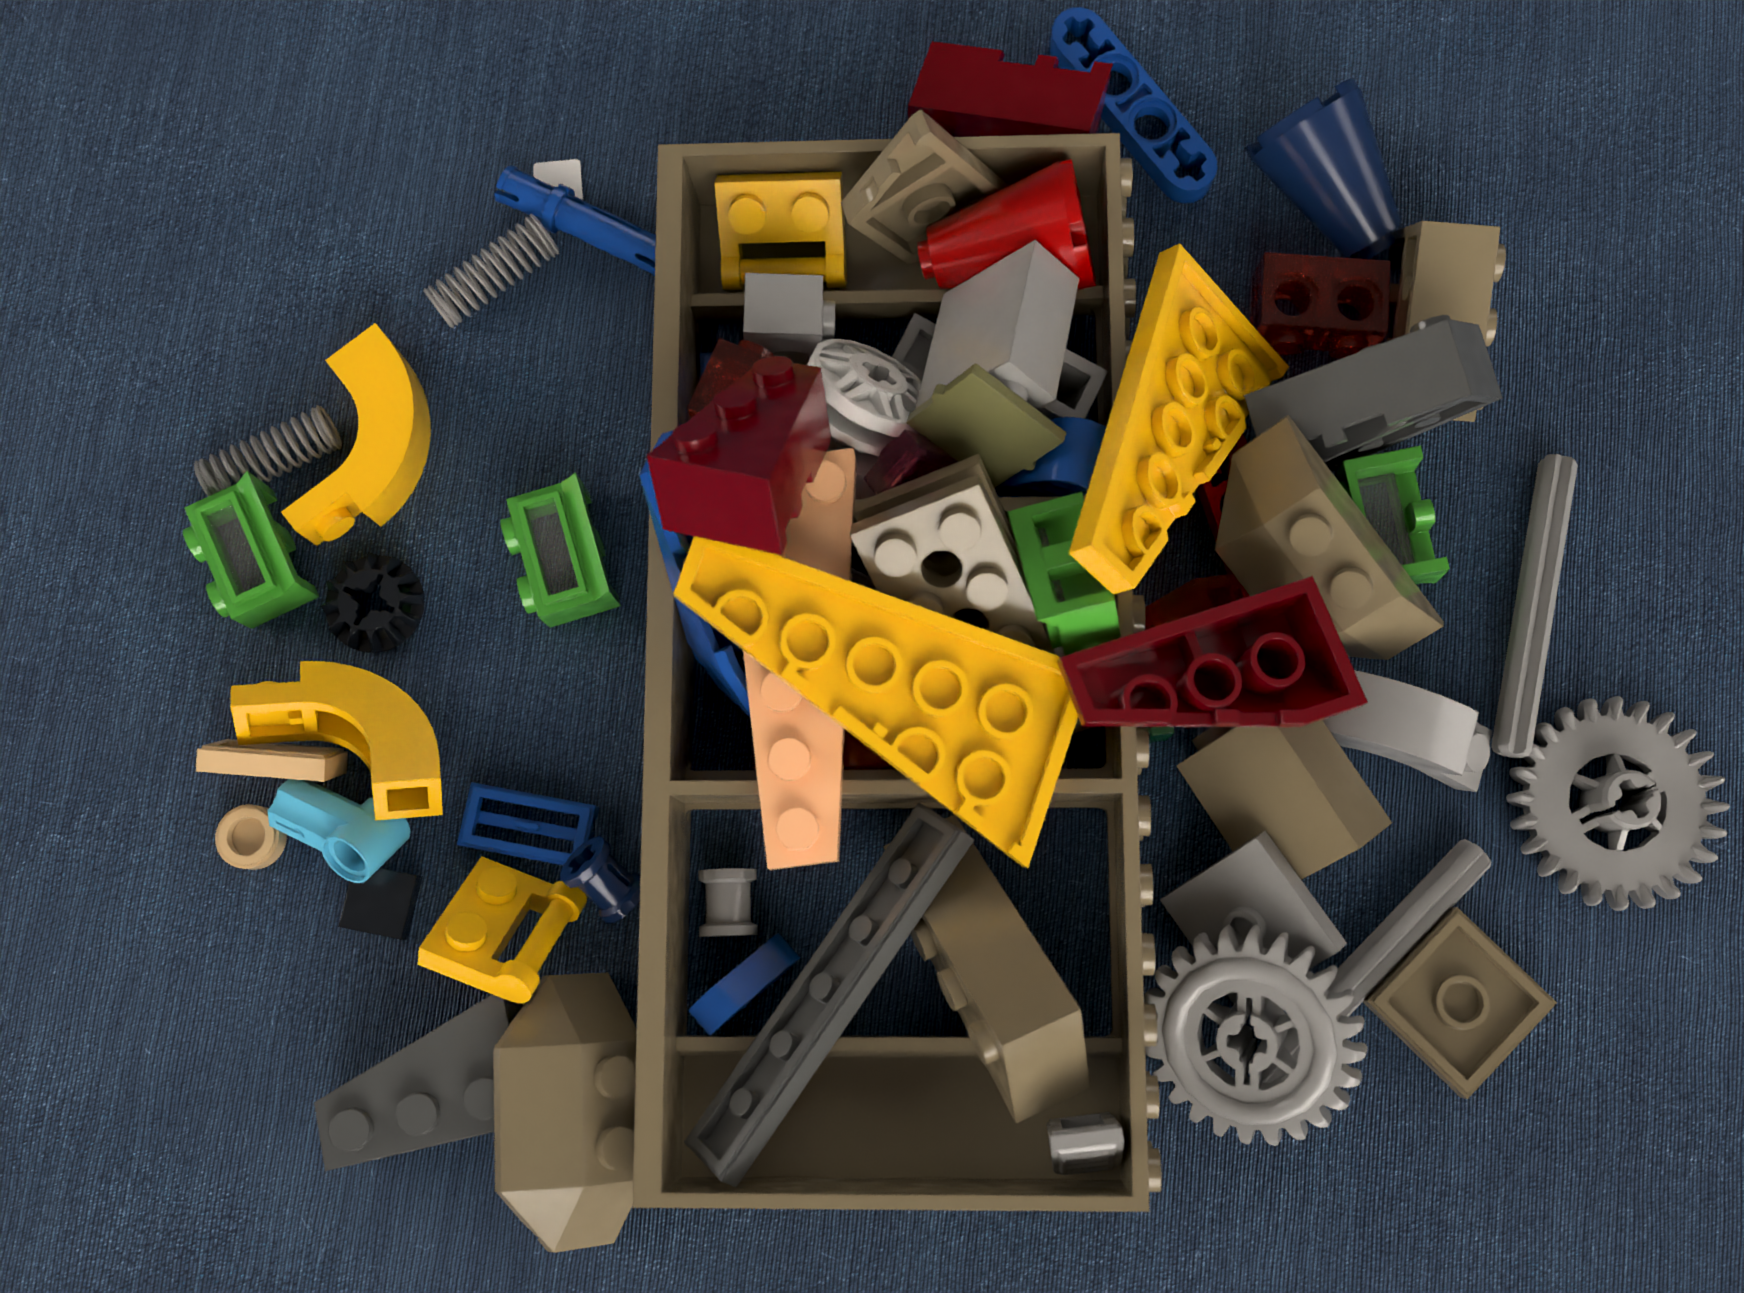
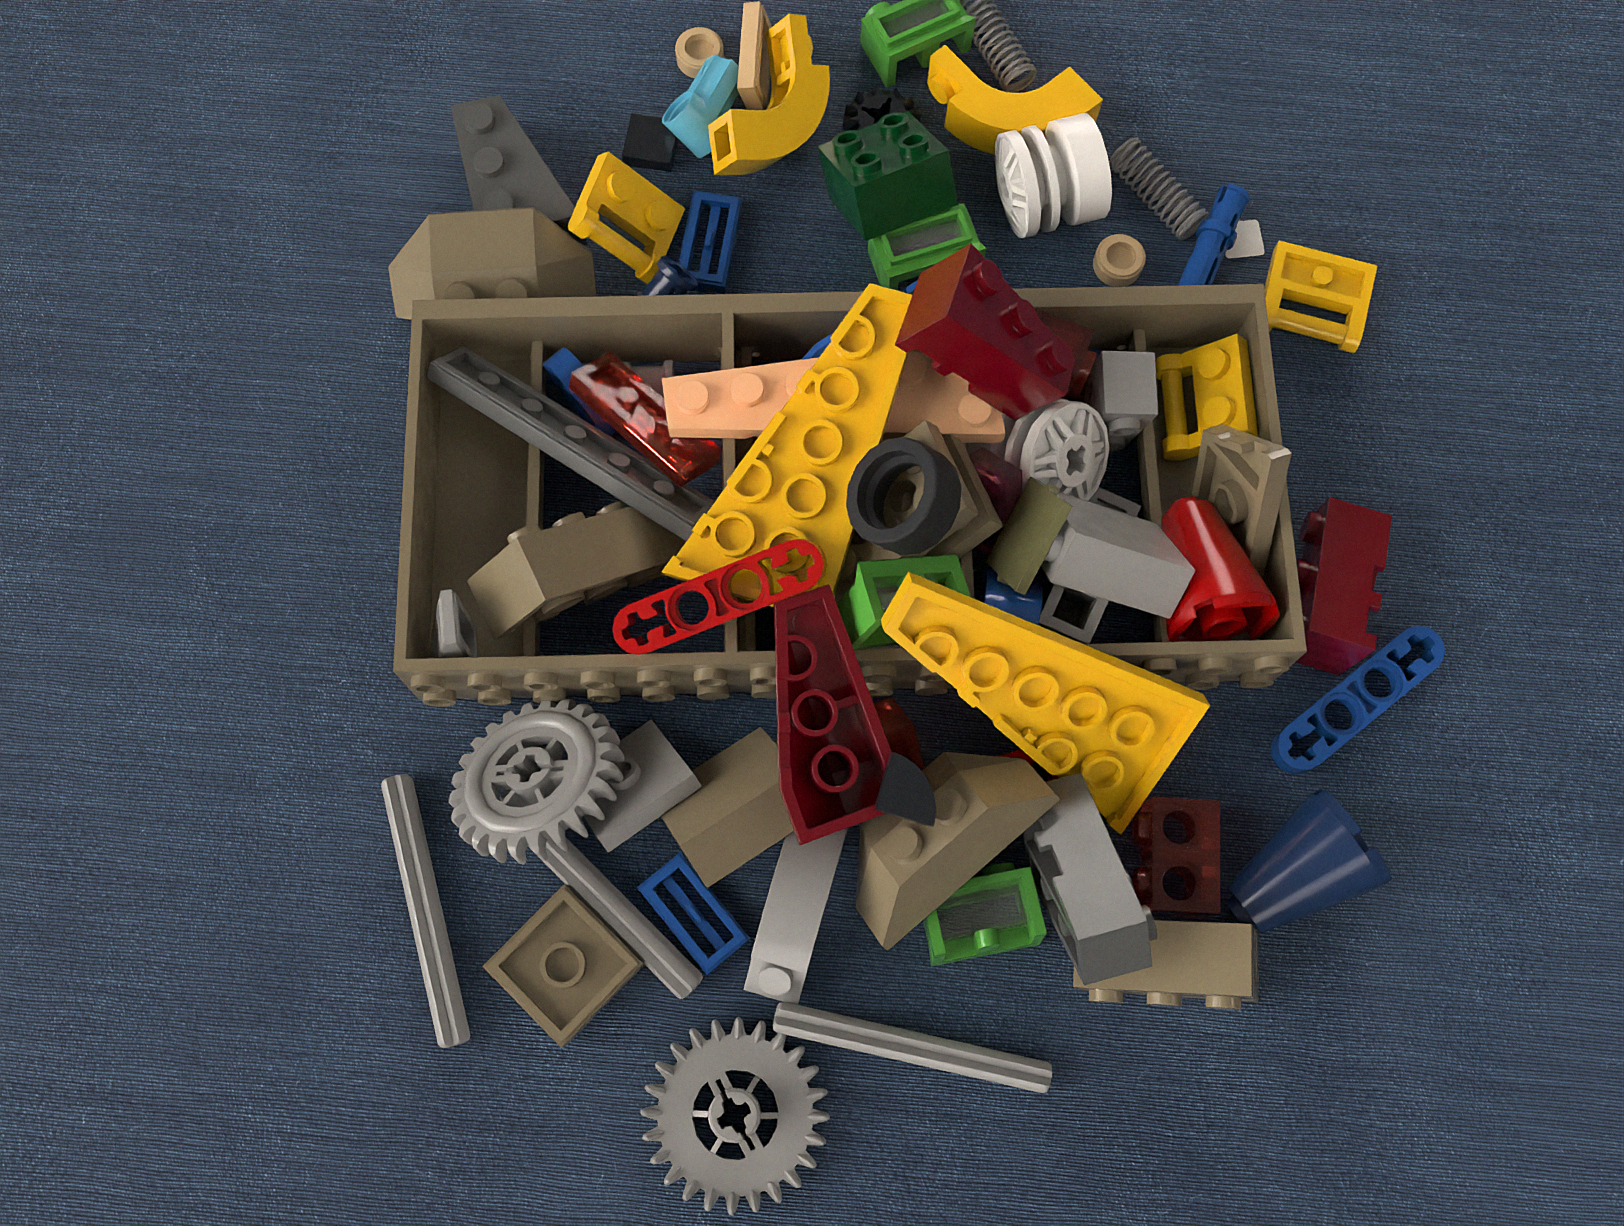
camera: 80 degrees right, 5 degrees down
none -> light grey axle [381,774,471,1048]
none -> clear red plate [569,352,722,488]
none -> red beam [612,539,827,655]
none -> blue tile [637,852,751,976]
none -> dark green brick [817,111,958,241]
none -> black tyre [846,437,962,555]
none -> black tile [874,752,936,827]
none -> white wheel [995,113,1112,238]
none -> tan tile [1093,234,1146,287]
none -> yellow plate [1264,240,1377,353]

